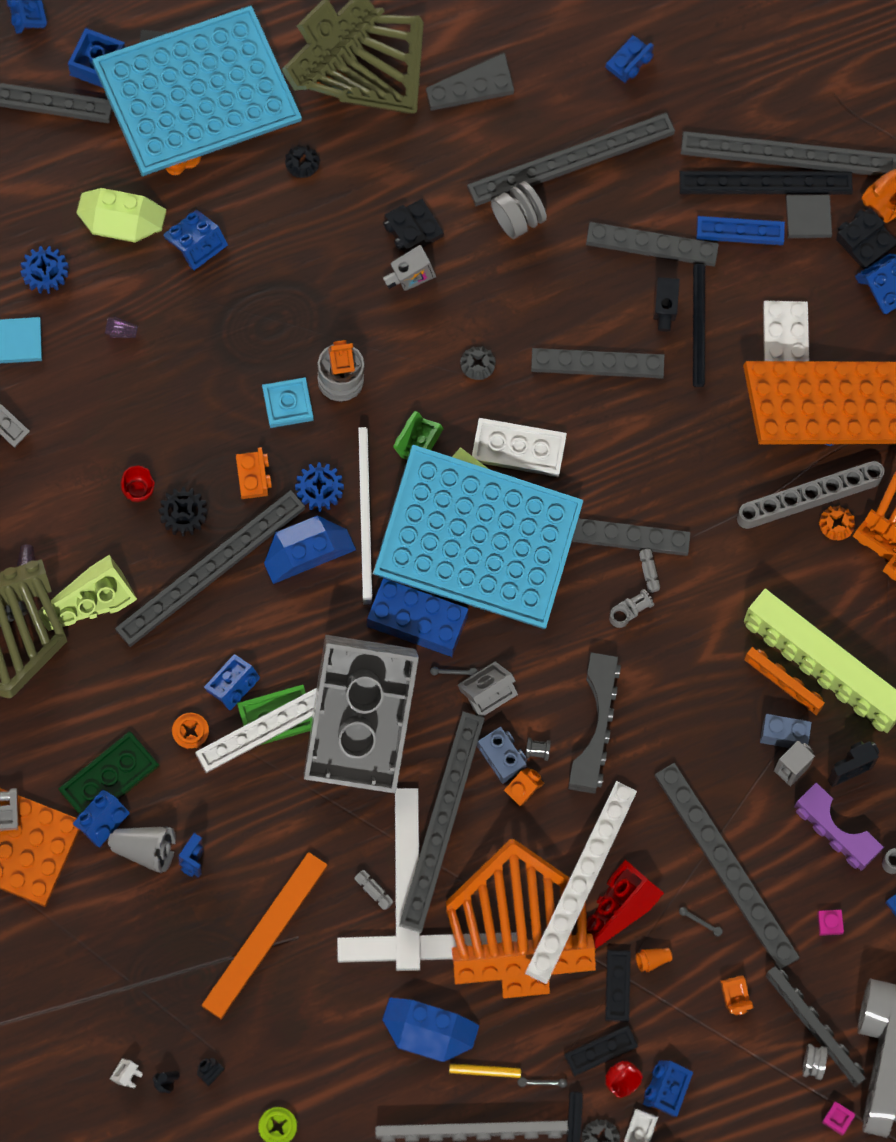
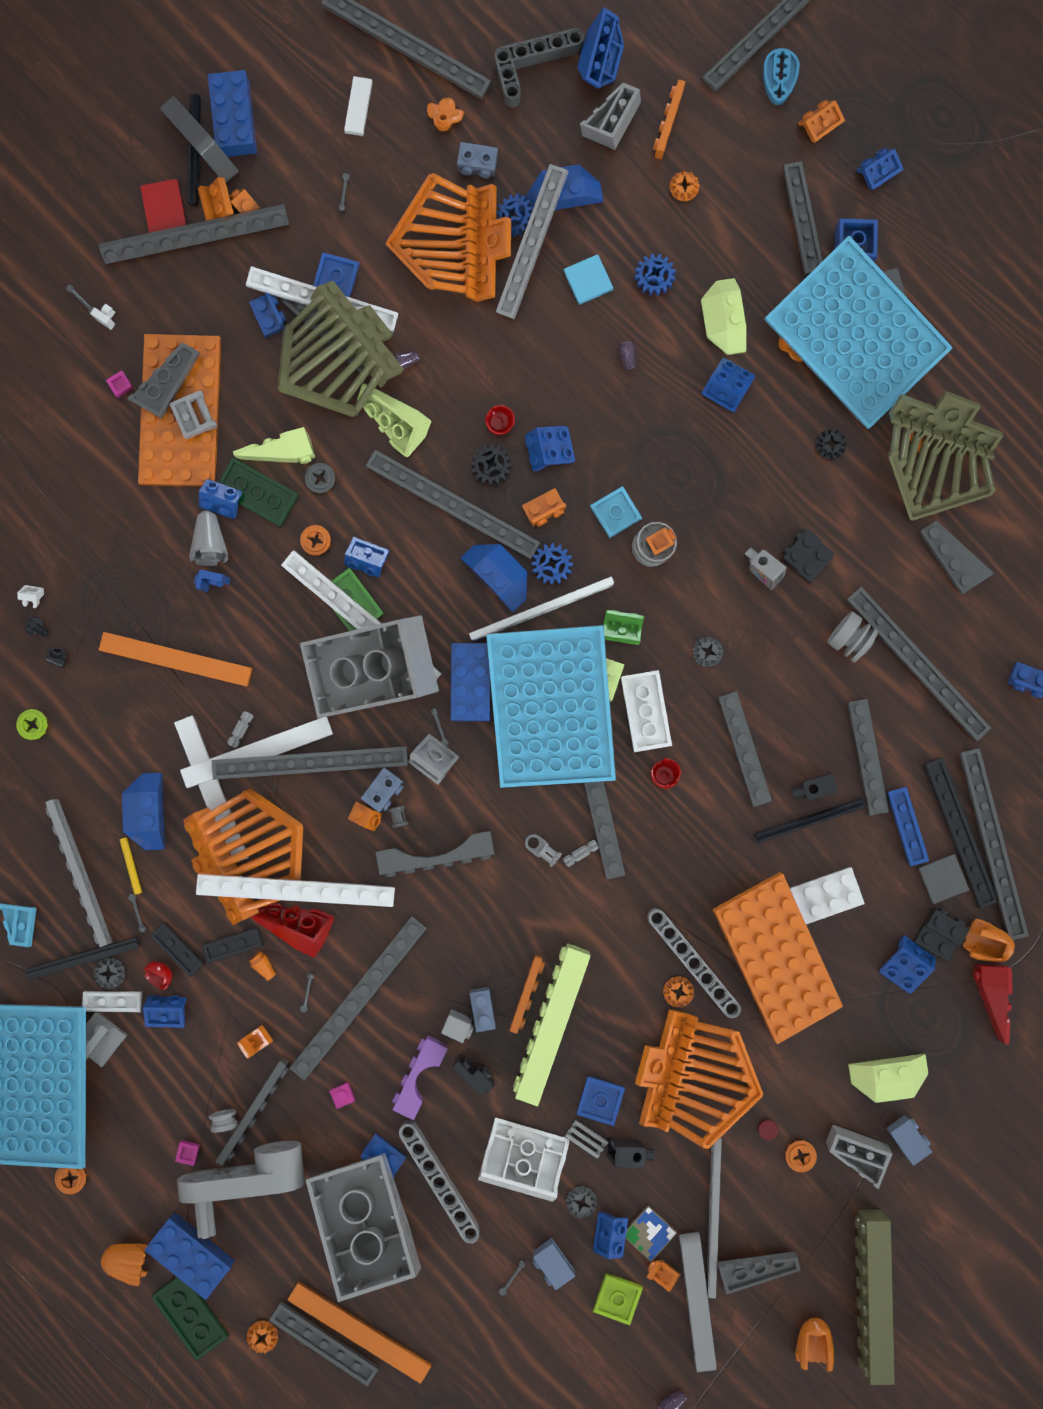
camera: 70 degrees right, 15 degrees up
none -> yellowish green wedge [233,427,315,464]
none -> dark grey gear [305,463,336,494]
none -> blue bracket [525,426,575,471]
none -> red hair [650,758,681,789]

